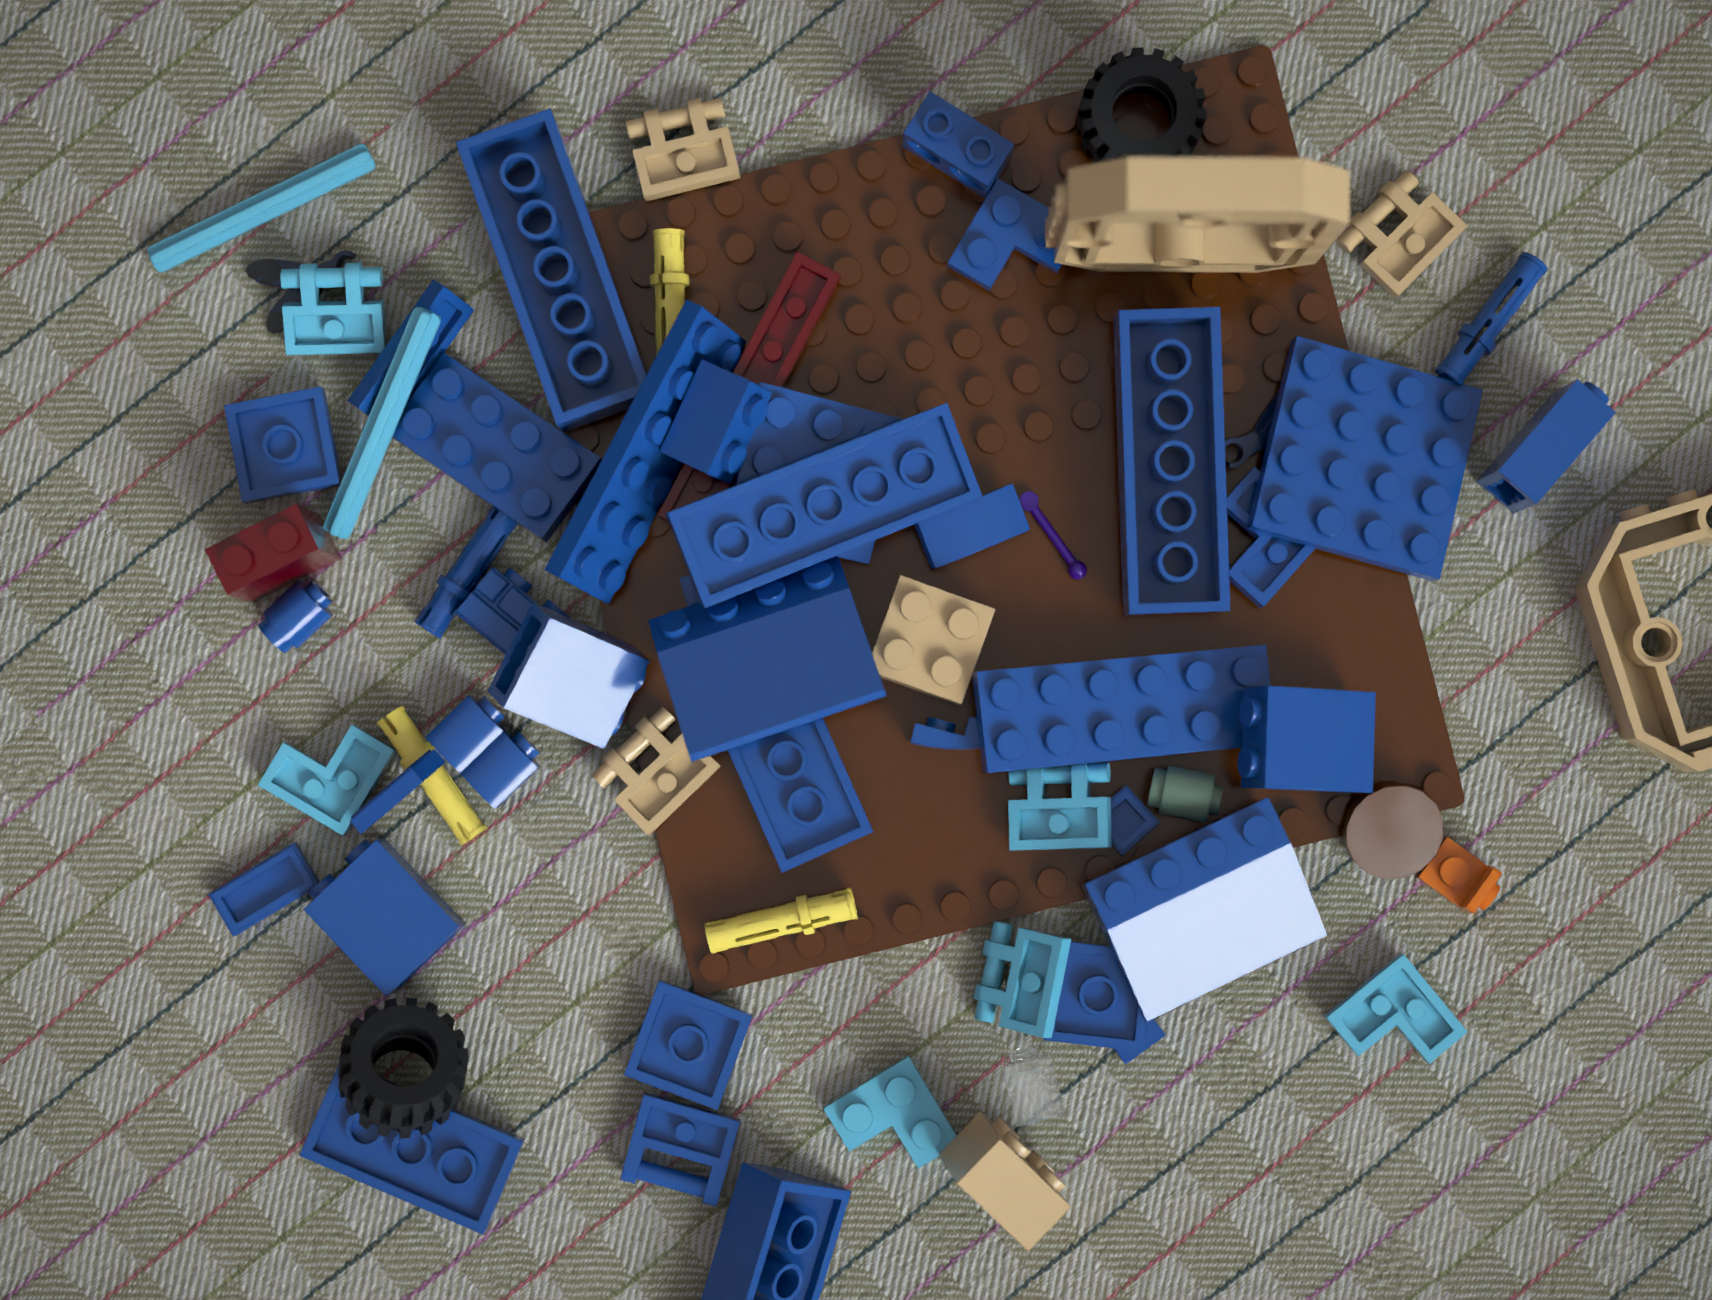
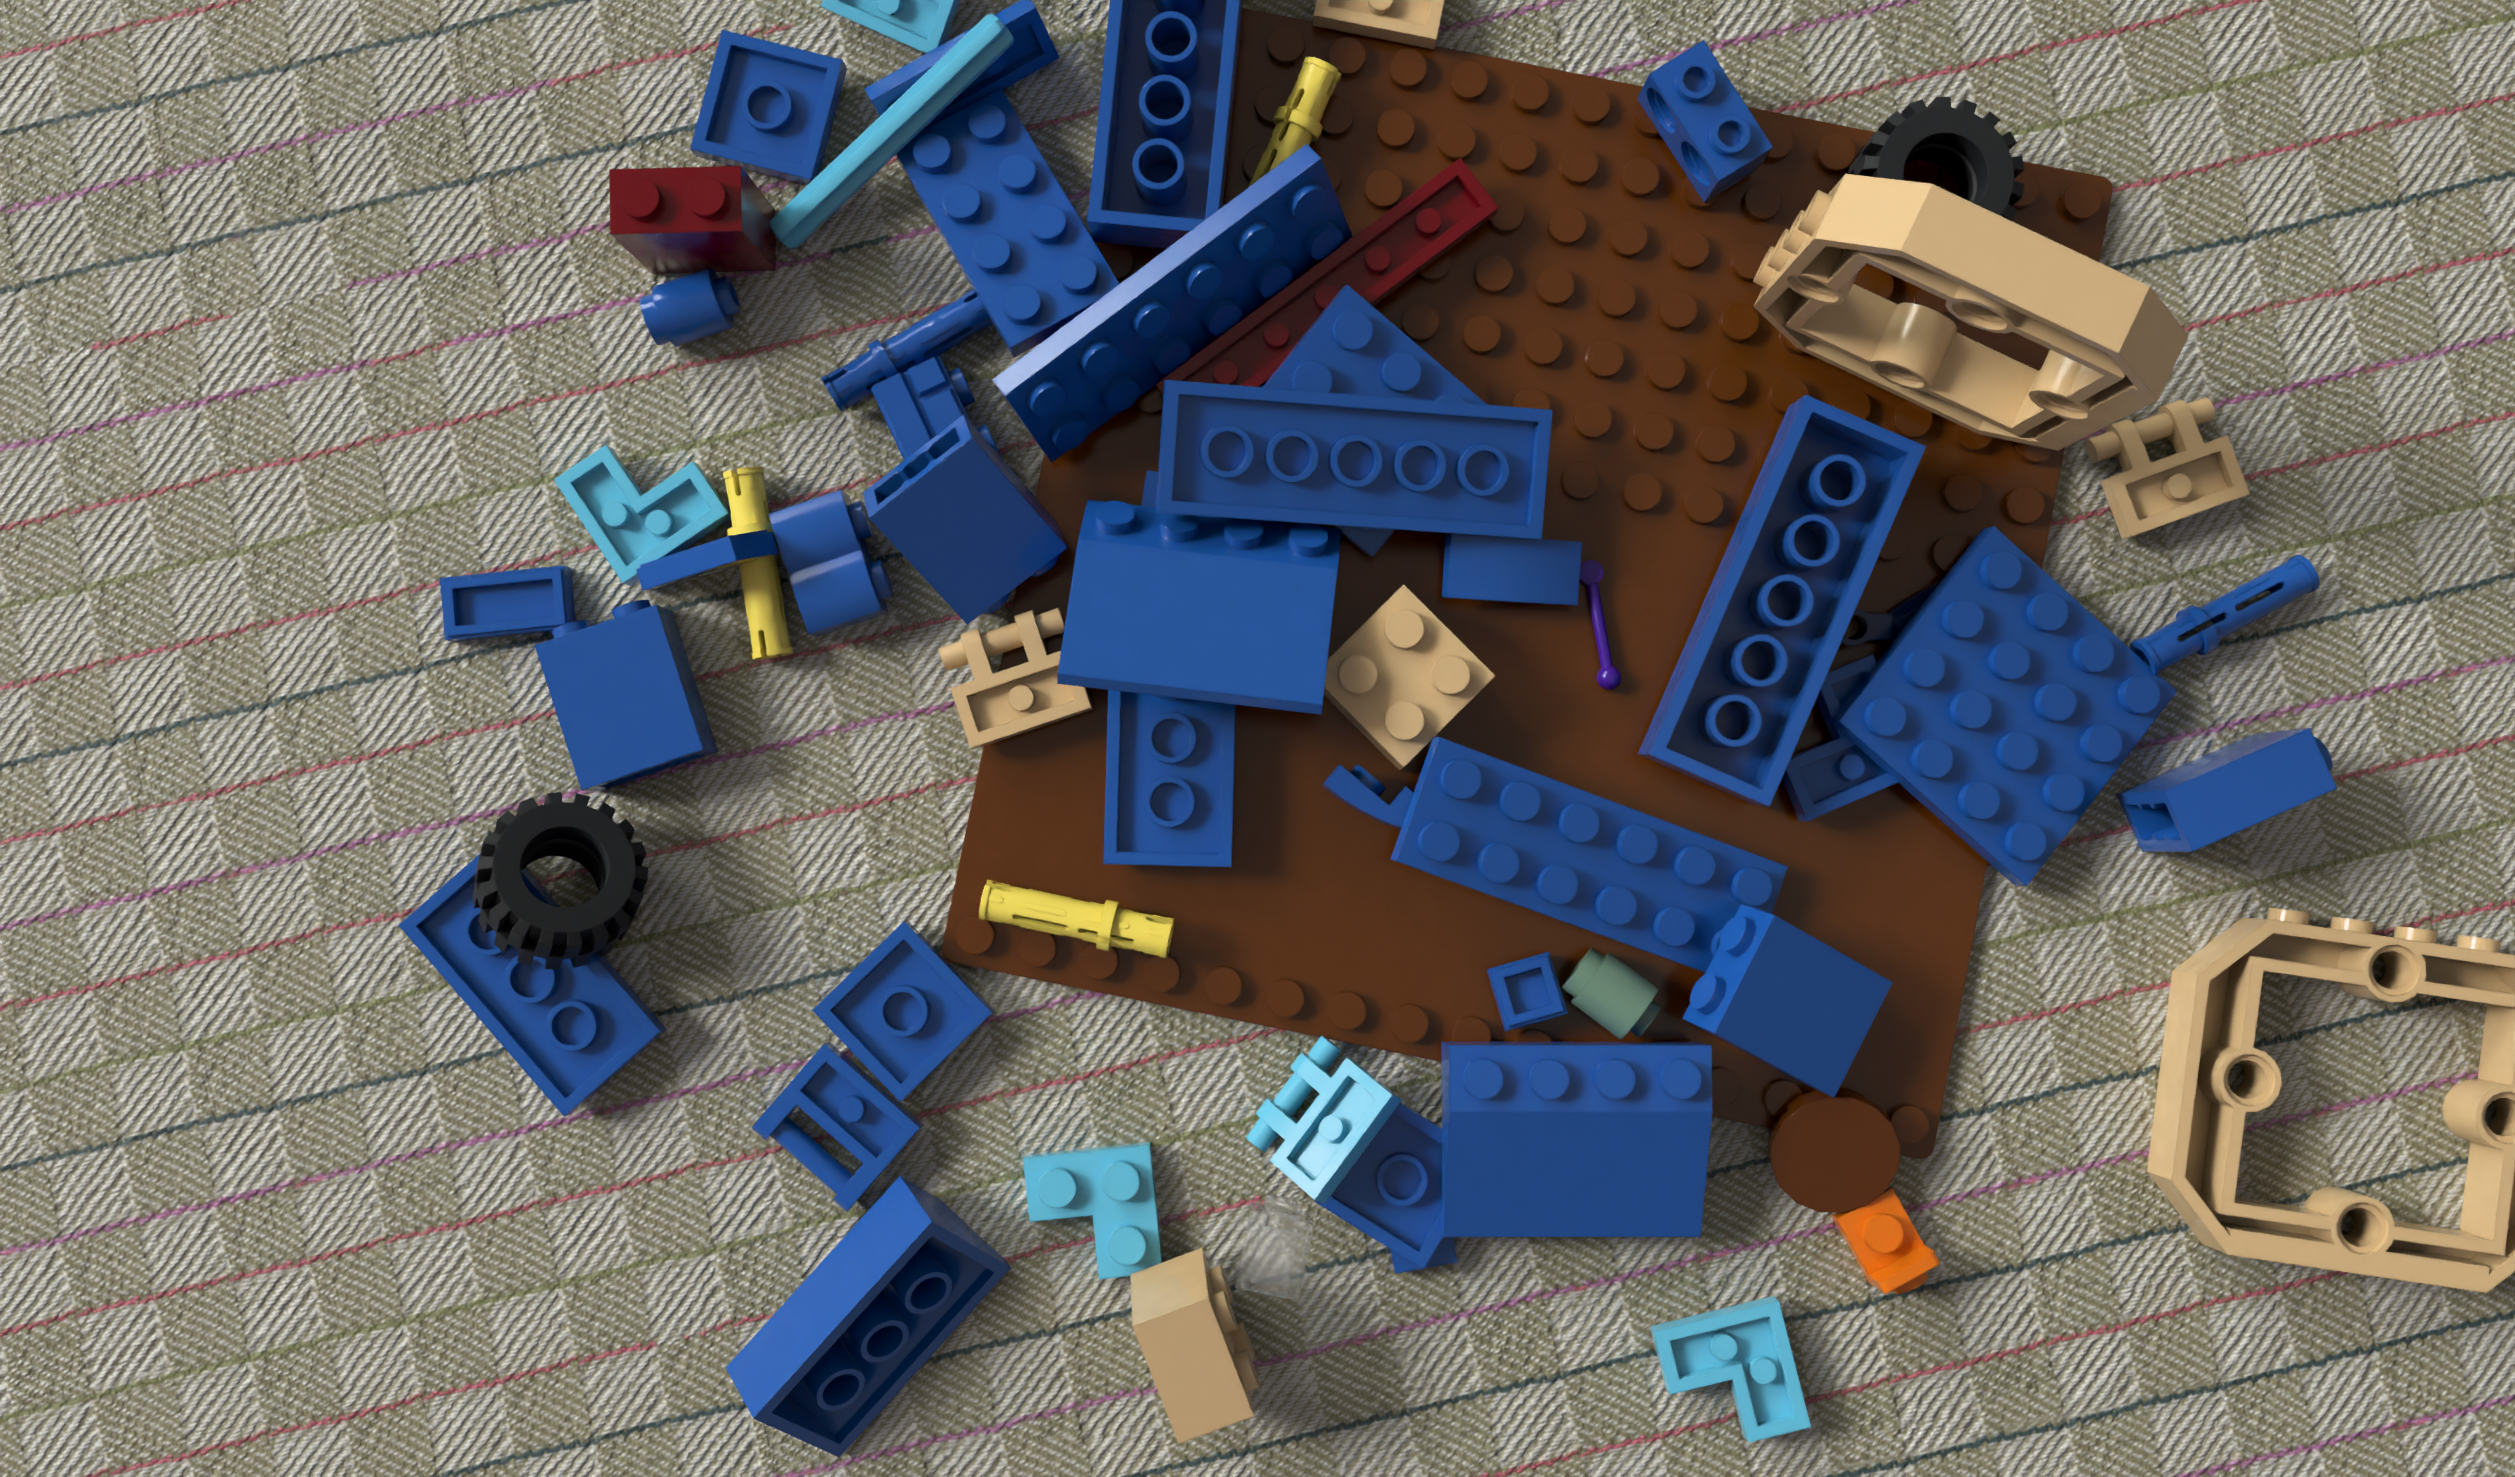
camera: 25 degrees right, 0 degrees up
blue brick [659,359,772,484] -> none
blue plate [947,178,1062,291] -> none
medium azure plate [1008,762,1112,851] -> none

